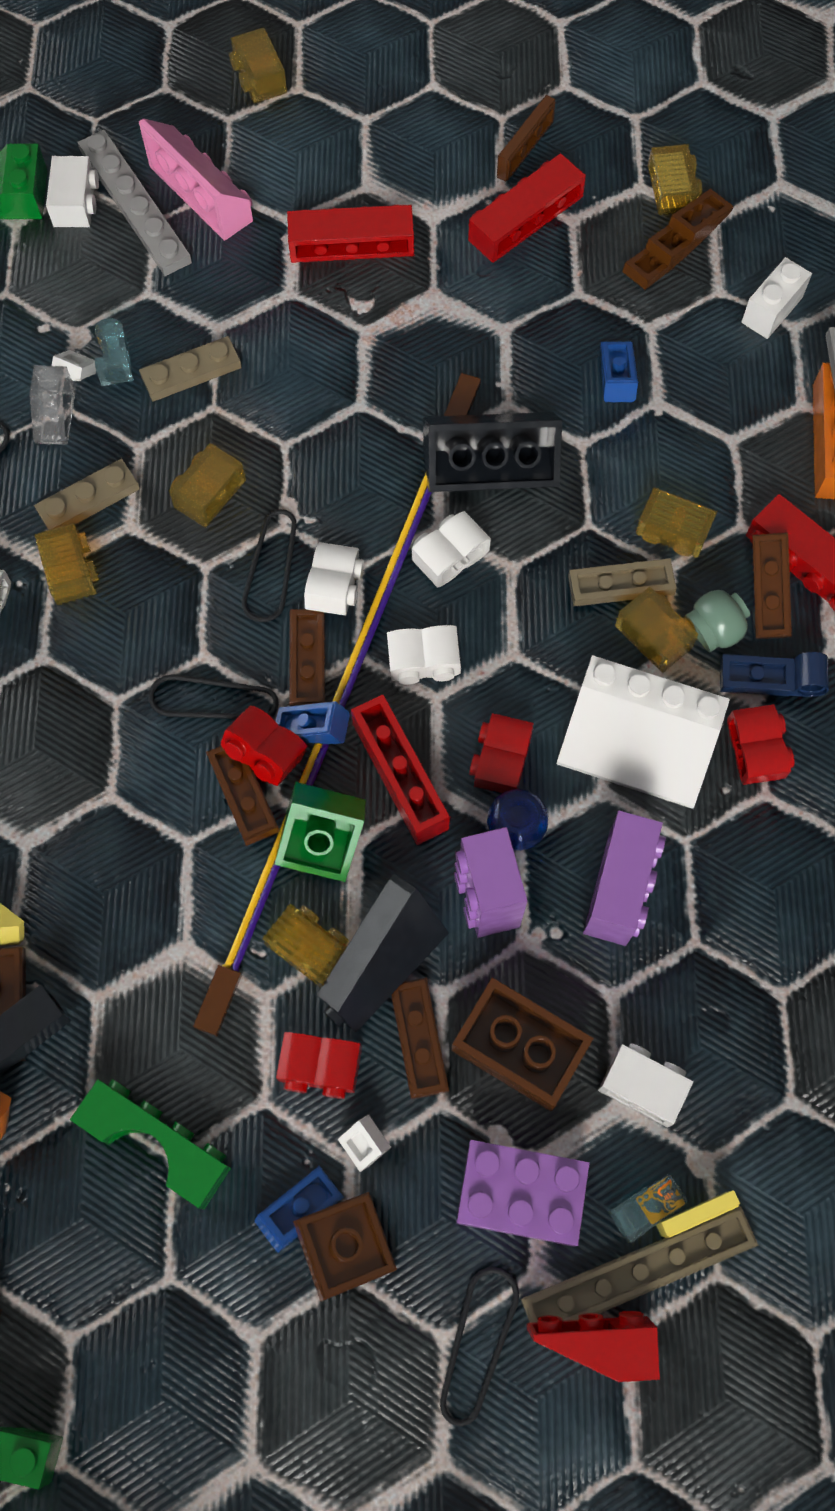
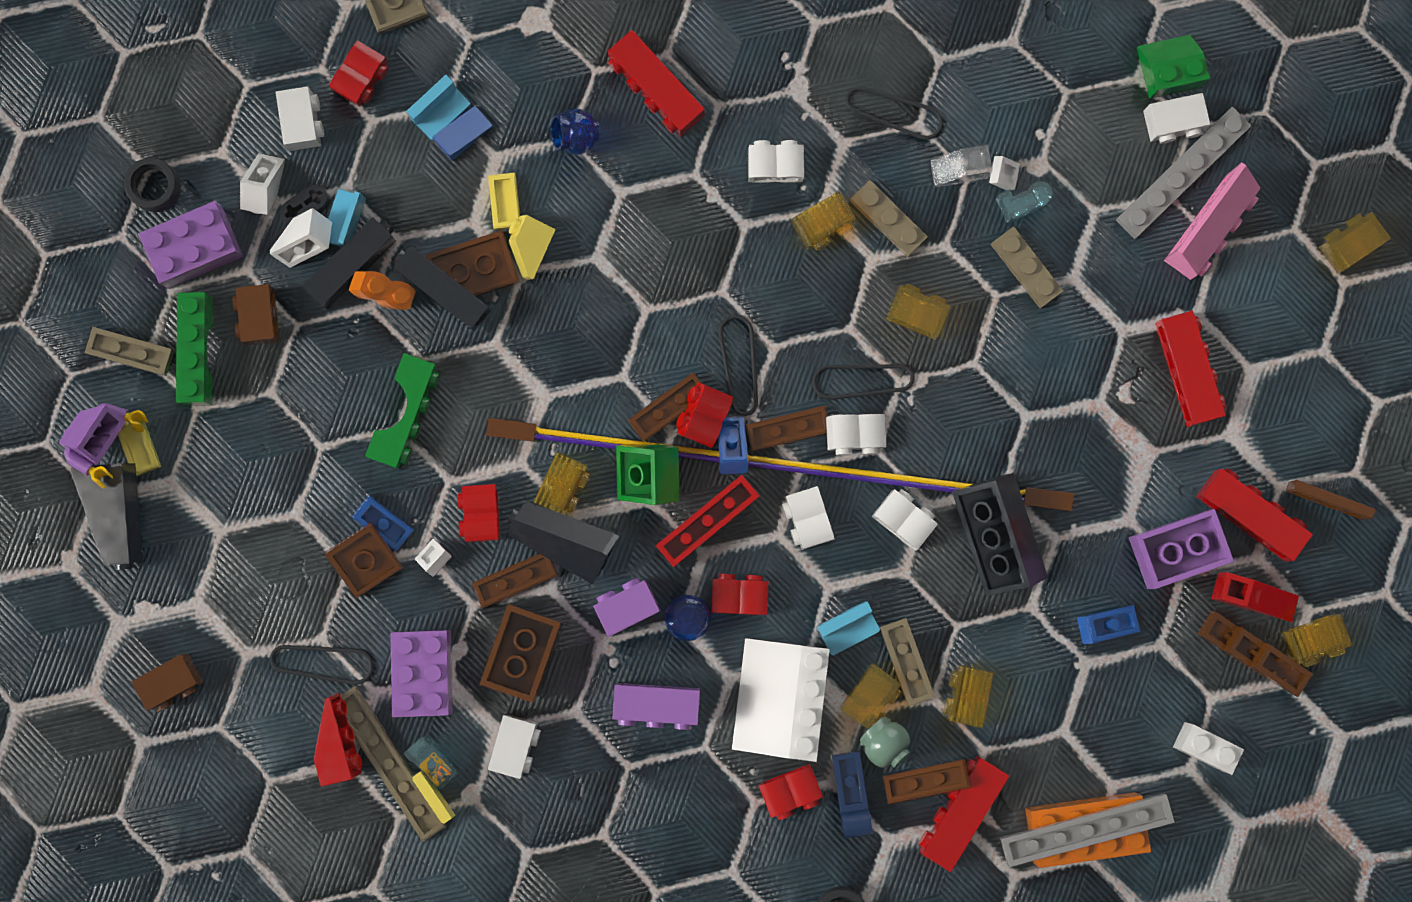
camera: 75 degrees right, 15 degrees up
none -> medium azure panel [817,601,880,655]
none -> medium lavender brick [1128,509,1234,589]
none -> red slope [1211,572,1299,622]

